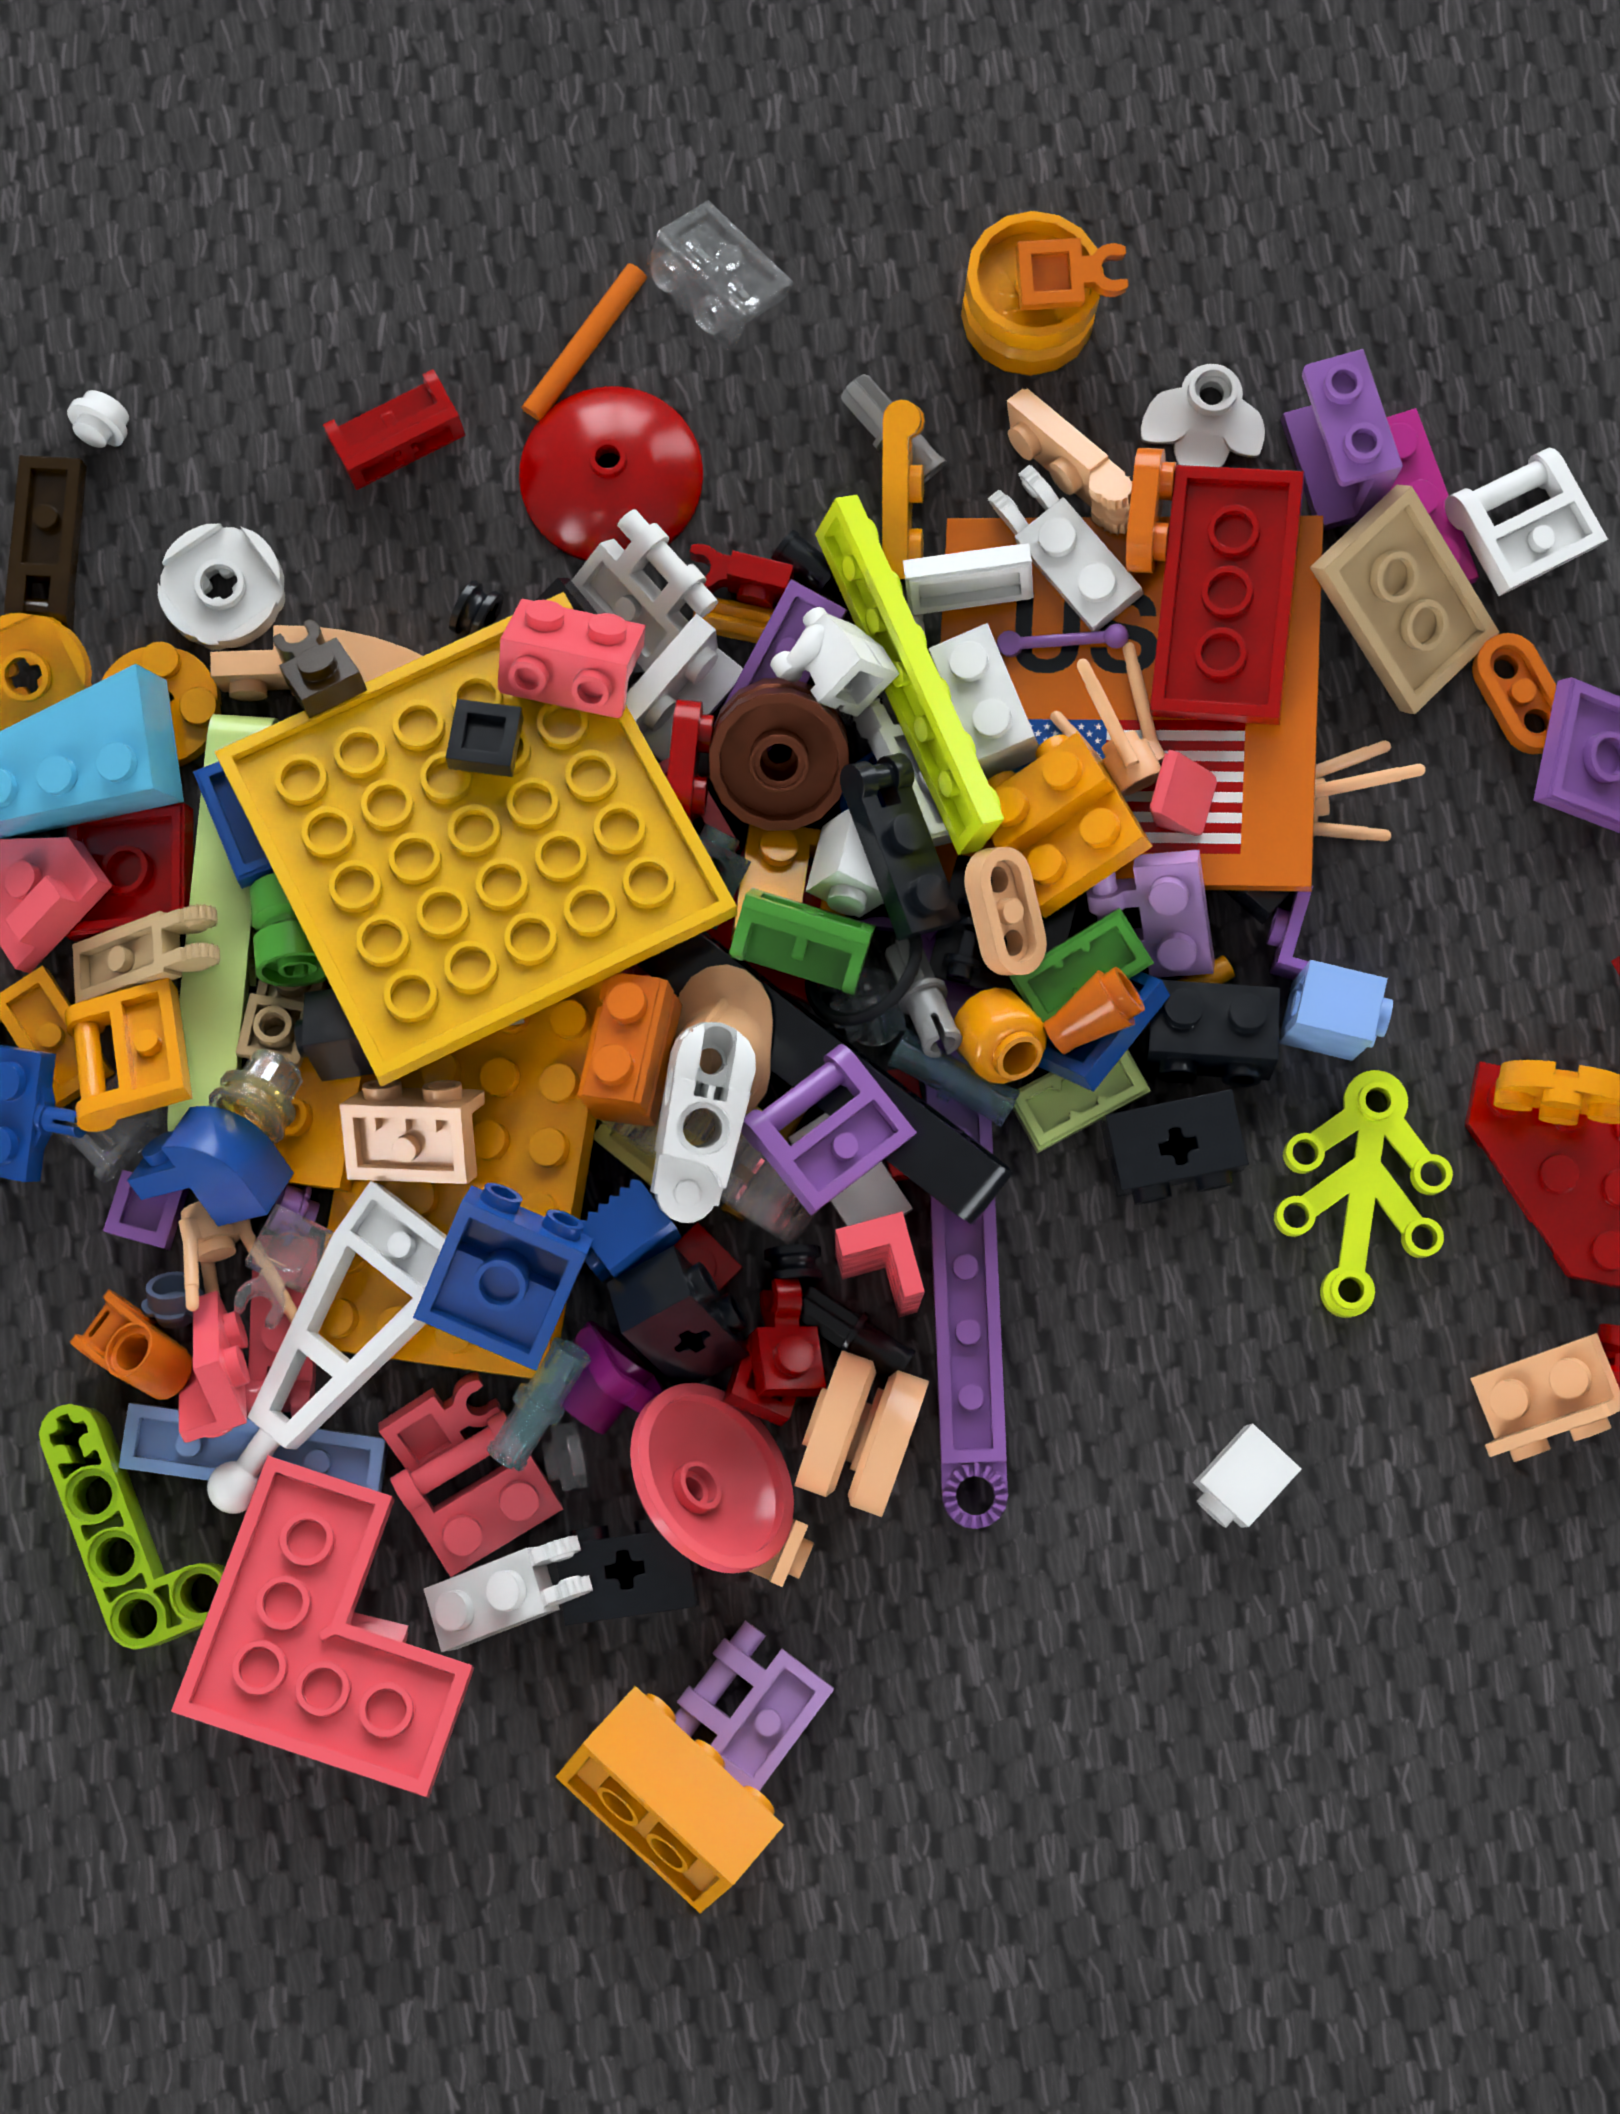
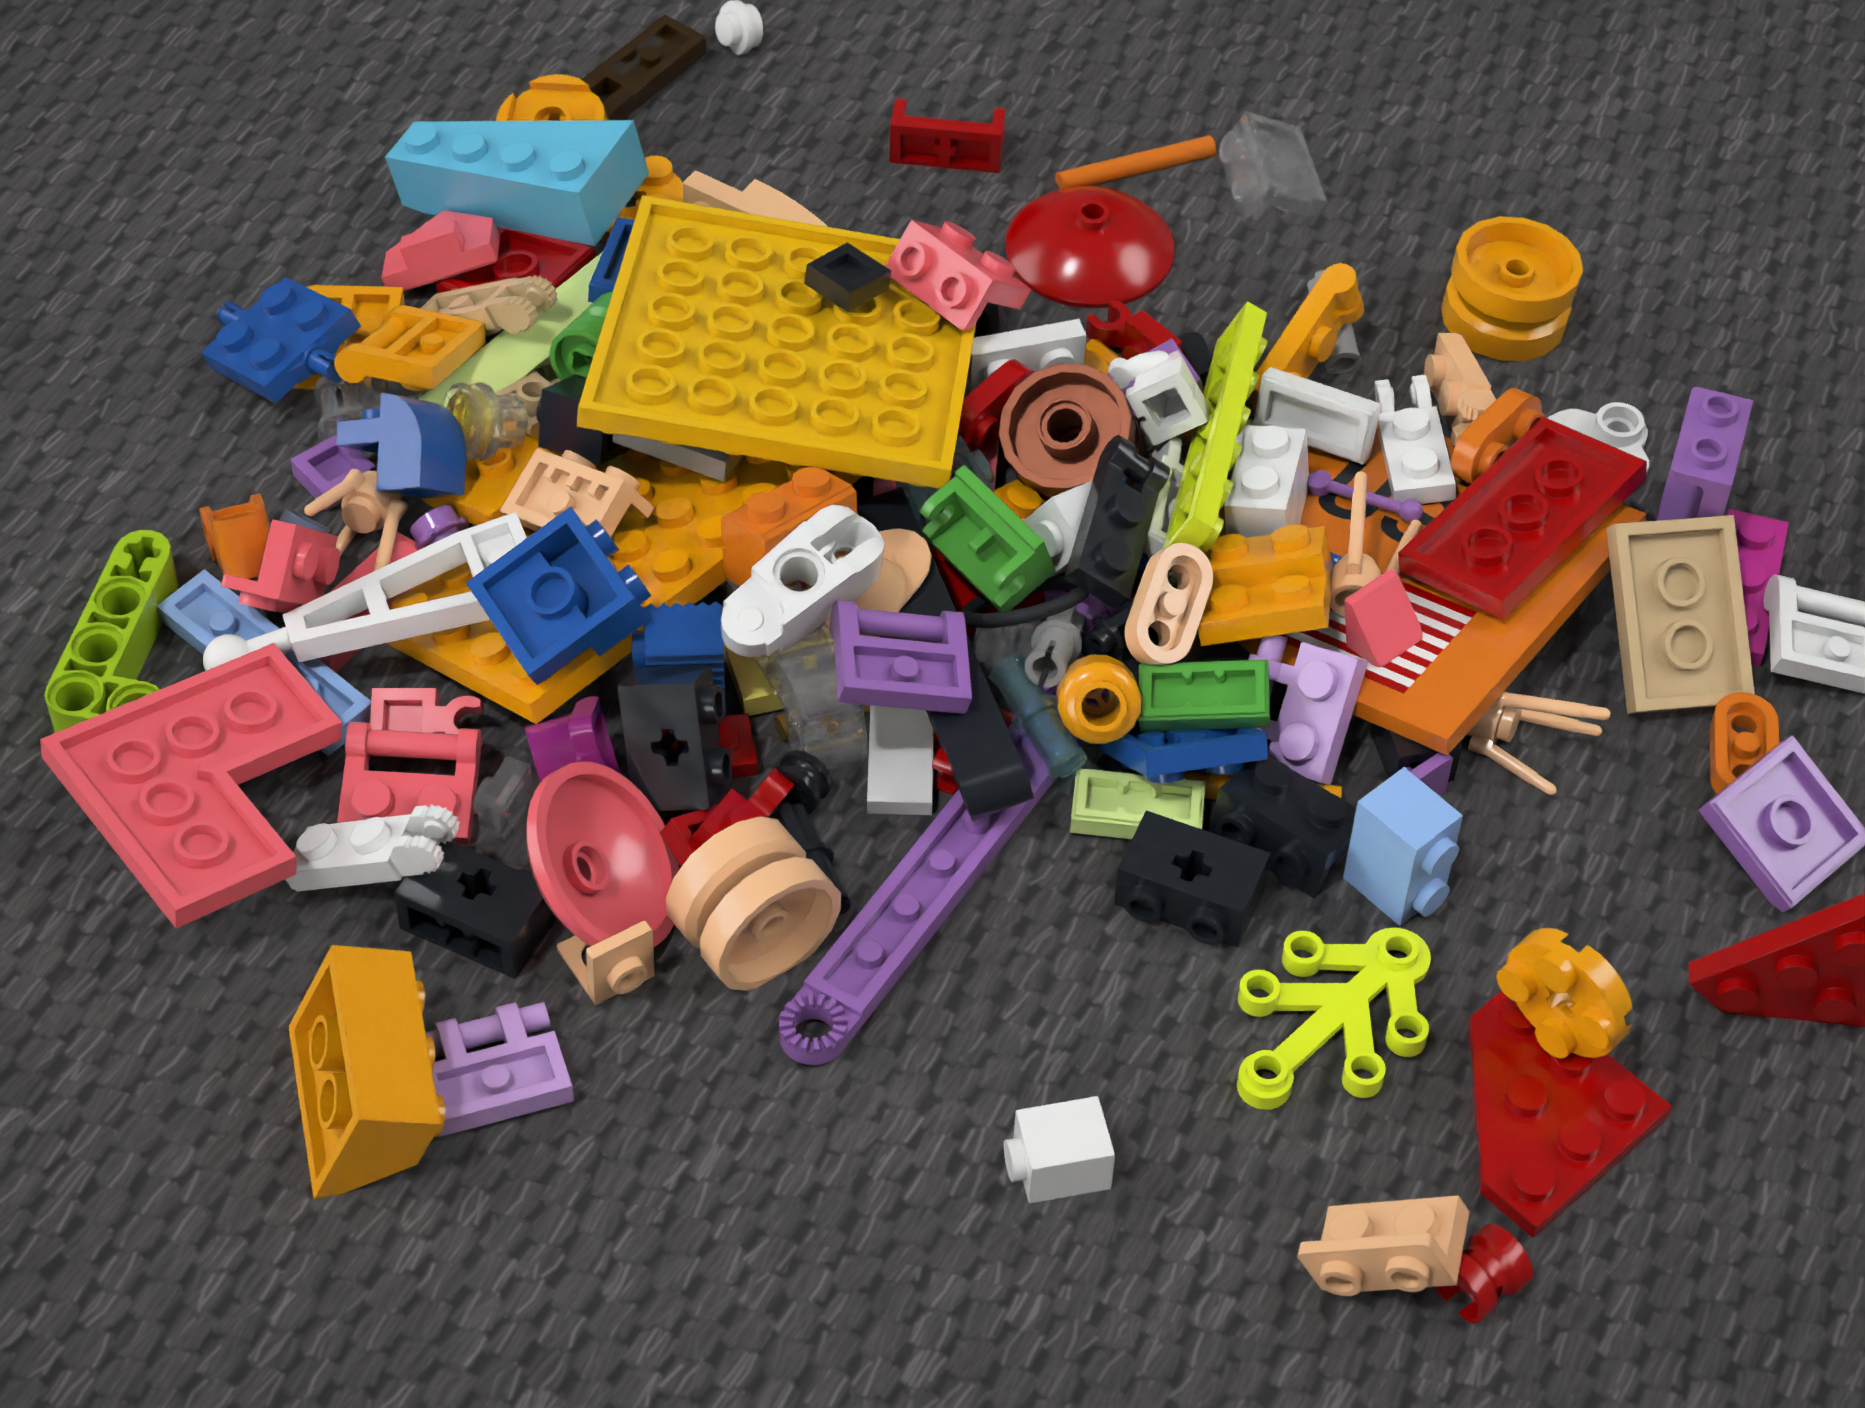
camera: 30 degrees right, 30 degrees down
white plate [158,523,285,651] -> none
clear plate [234,1203,334,1330] -> none
dark brown plate [273,619,367,719] -> none
clear light blue pin [487,1337,591,1471] -> none
white plate [571,509,719,672] -> none
coral fence [835,1211,925,1317] -> none
orange plate [1015,238,1128,311] -> none
orange cone [1043,967,1145,1055] -> none

